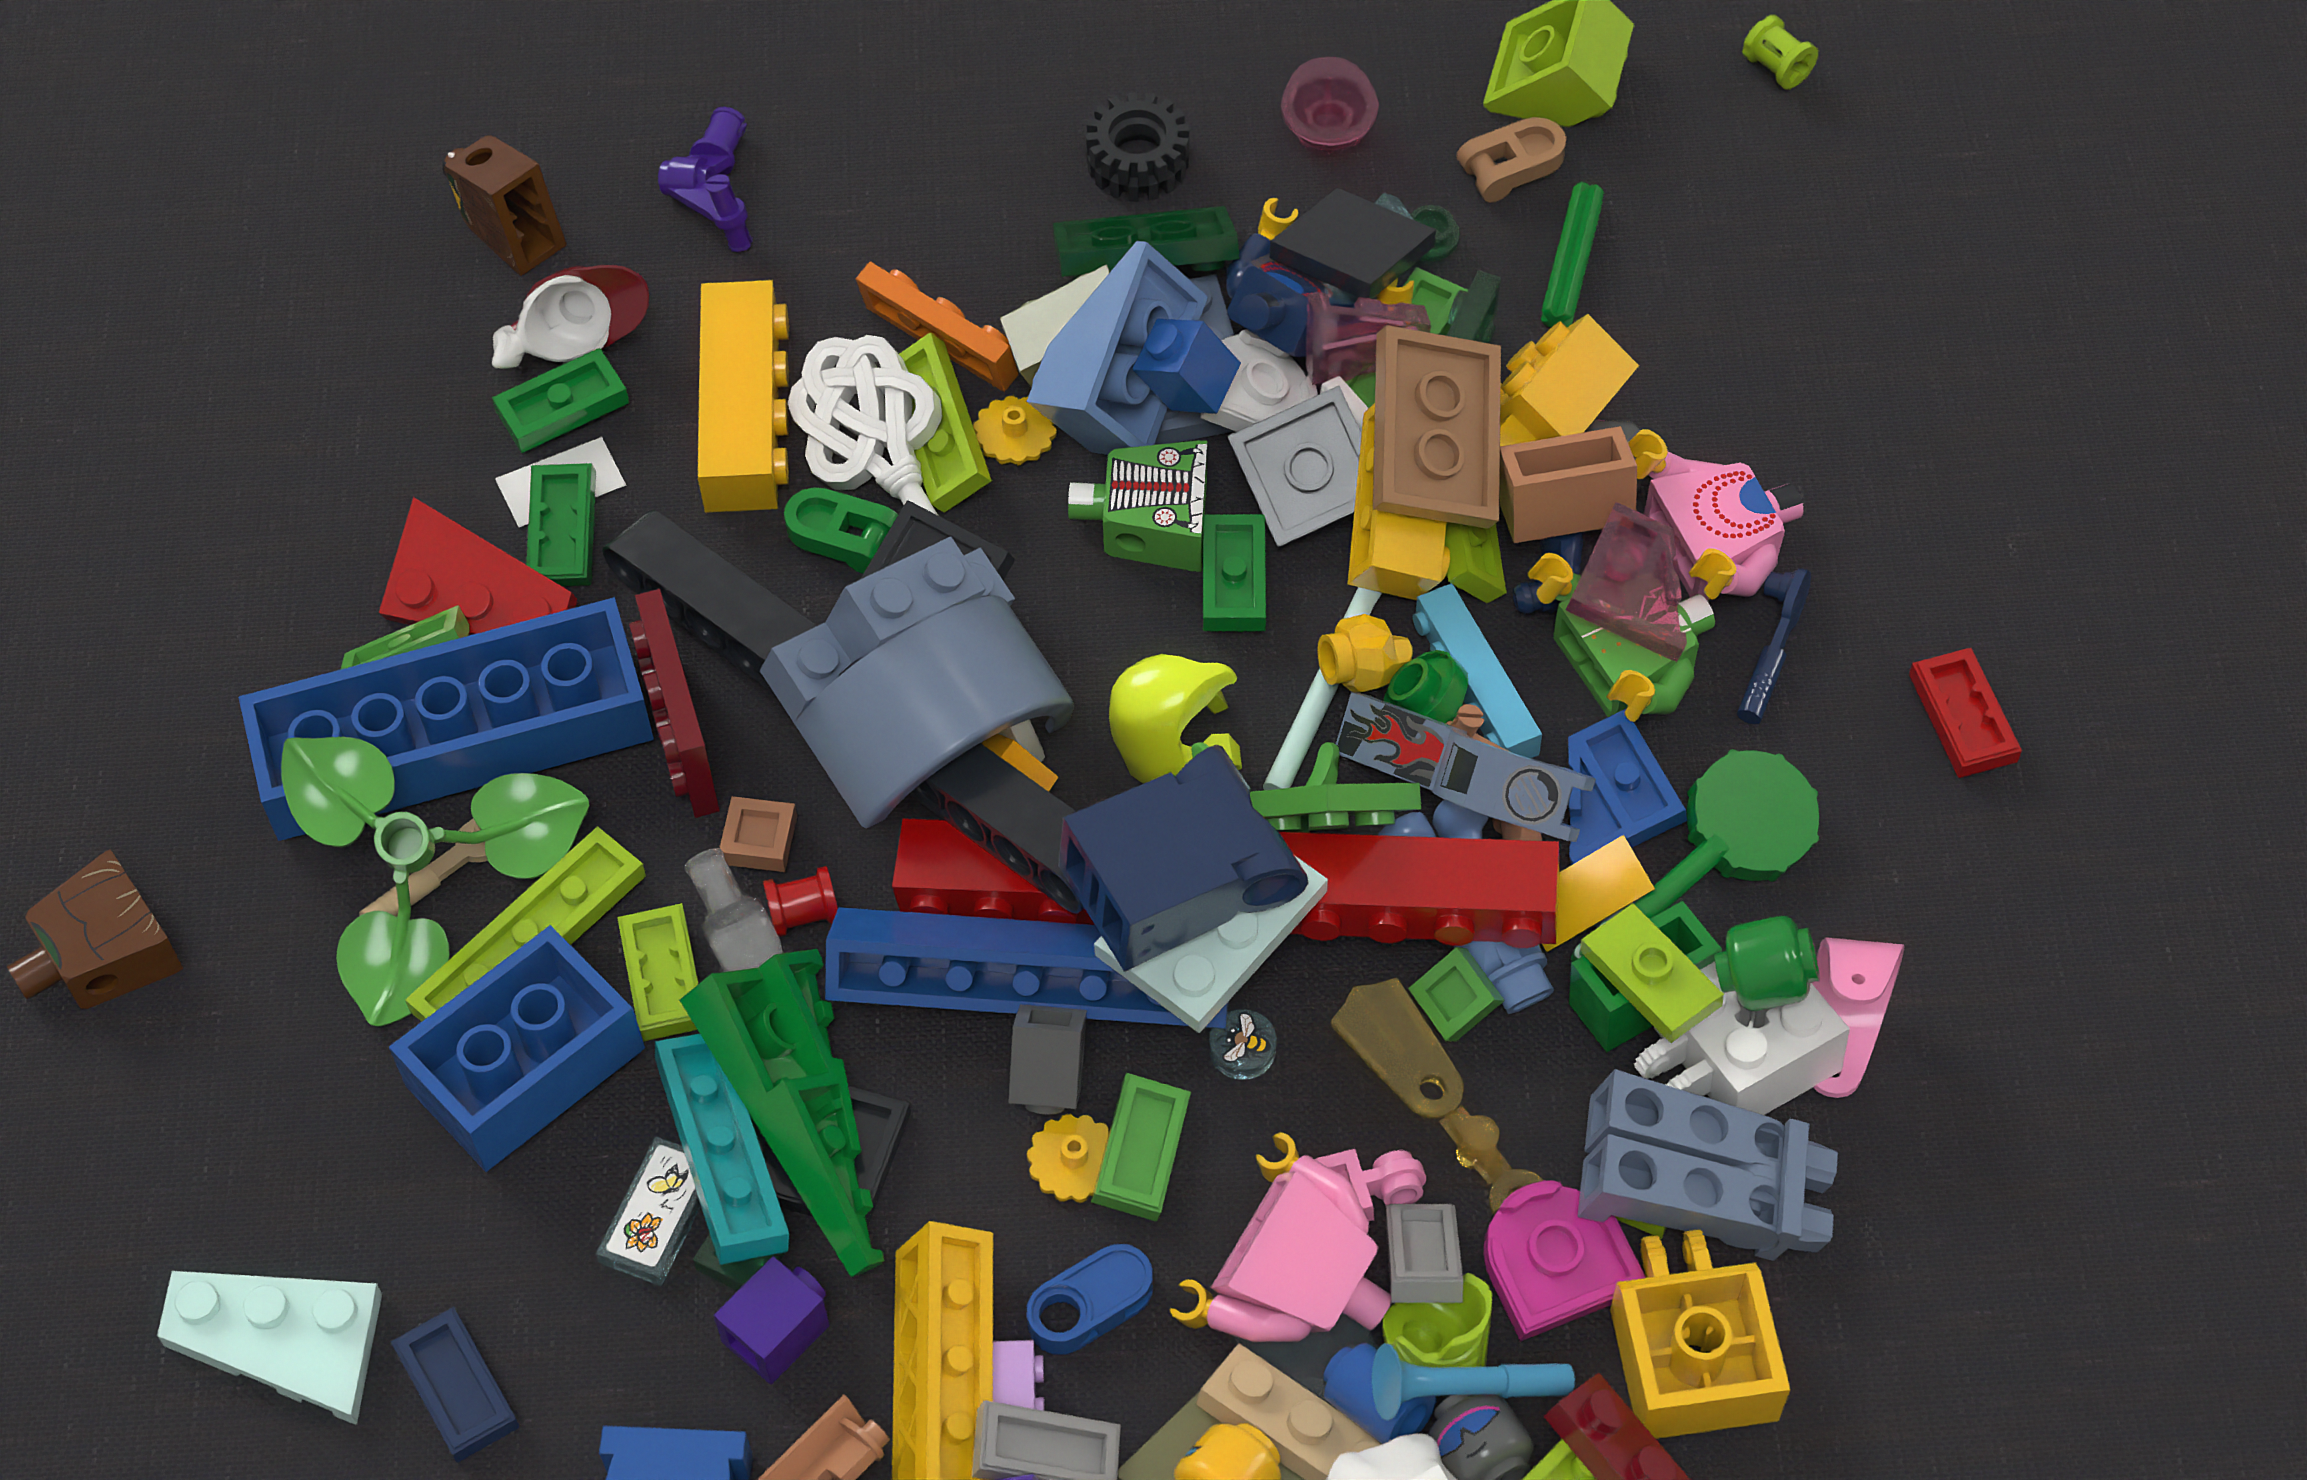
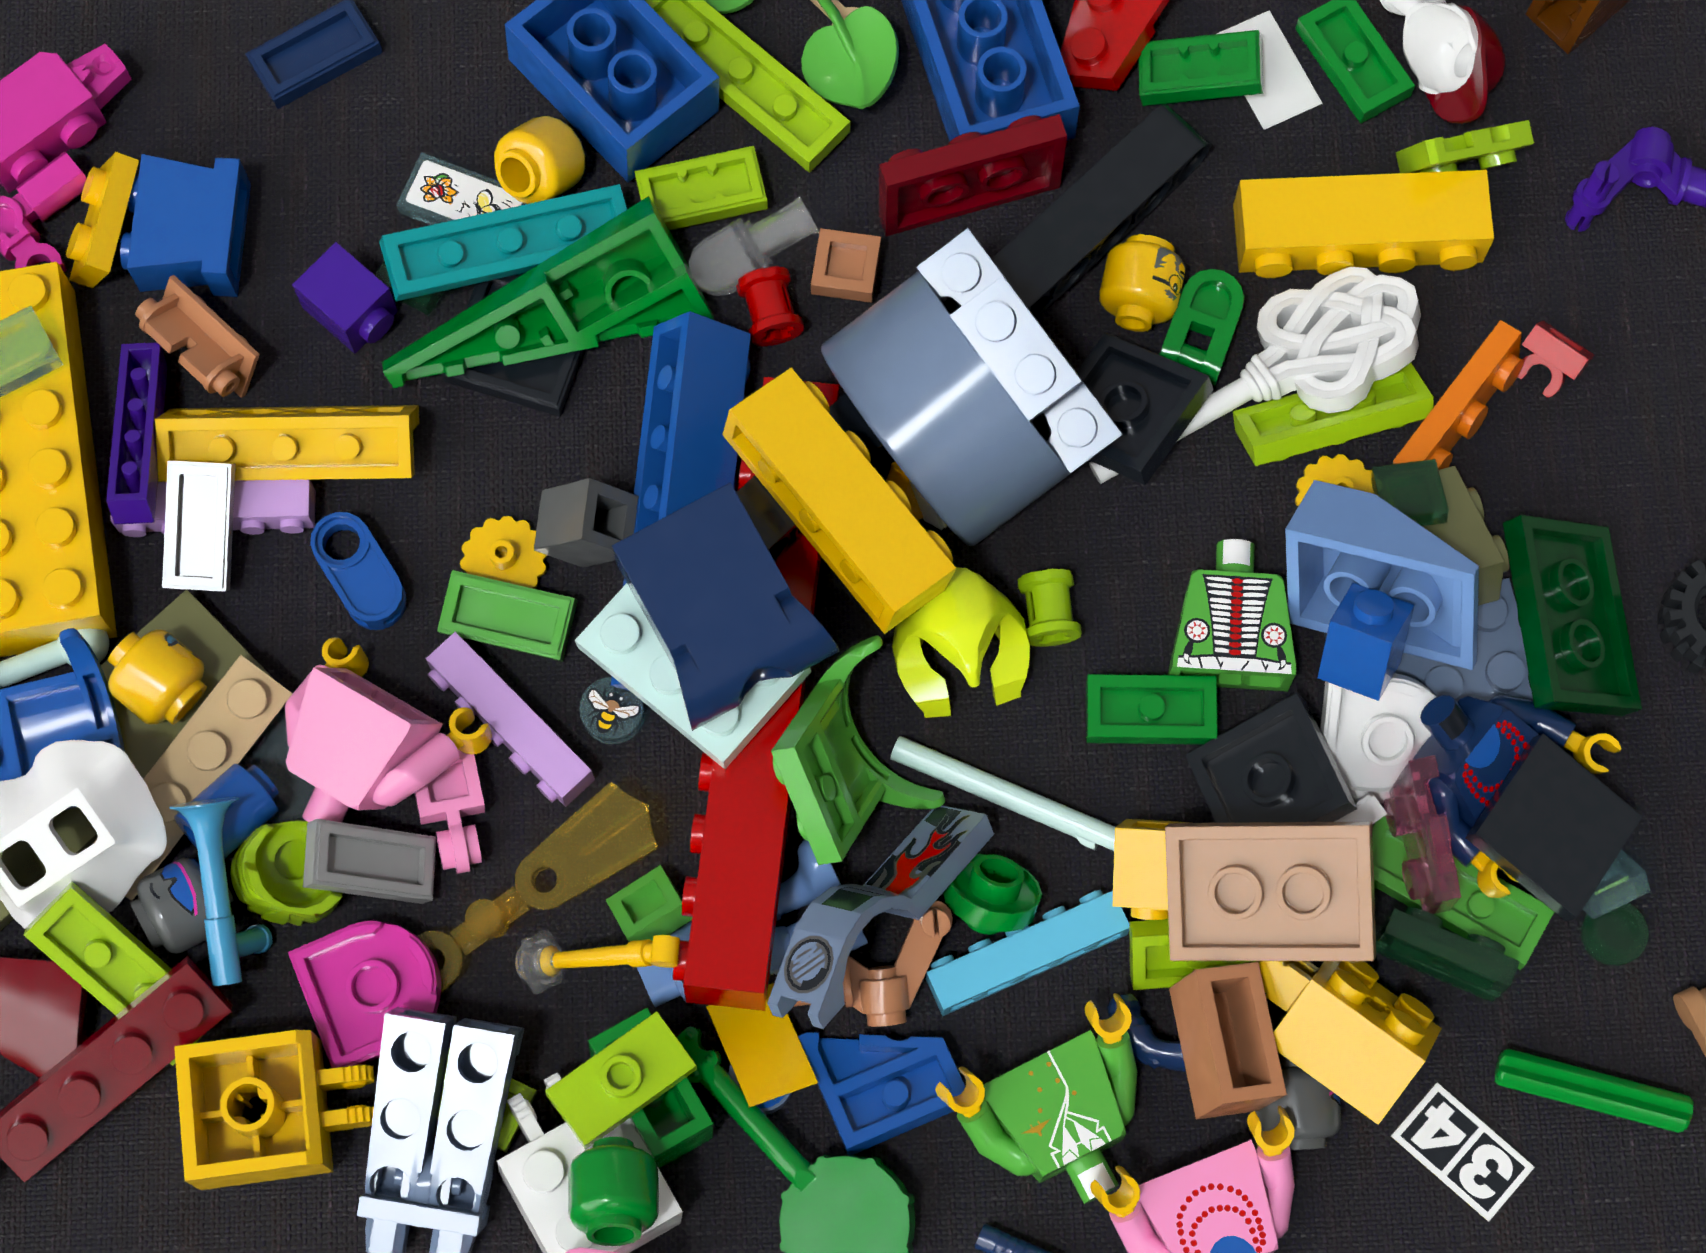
camera: 90 degrees right, 15 degrees up
yellow rock [1318,614,1413,693] -> none
clear pink wing [1565,502,1687,662] -> none
none -> lavender piece [426,632,595,807]
none -> yellow head [494,116,585,204]
none -> piece [515,930,680,994]
none -> yellow brick [722,367,956,634]
none -> lime bush [1017,569,1082,647]
none -> yellow head [1099,234,1186,332]
none -> clear green tile [1371,459,1449,526]
none -> white sticker [1391,1083,1535,1222]
none -> lime wing [1396,120,1534,173]
none -> tile [1517,320,1595,398]

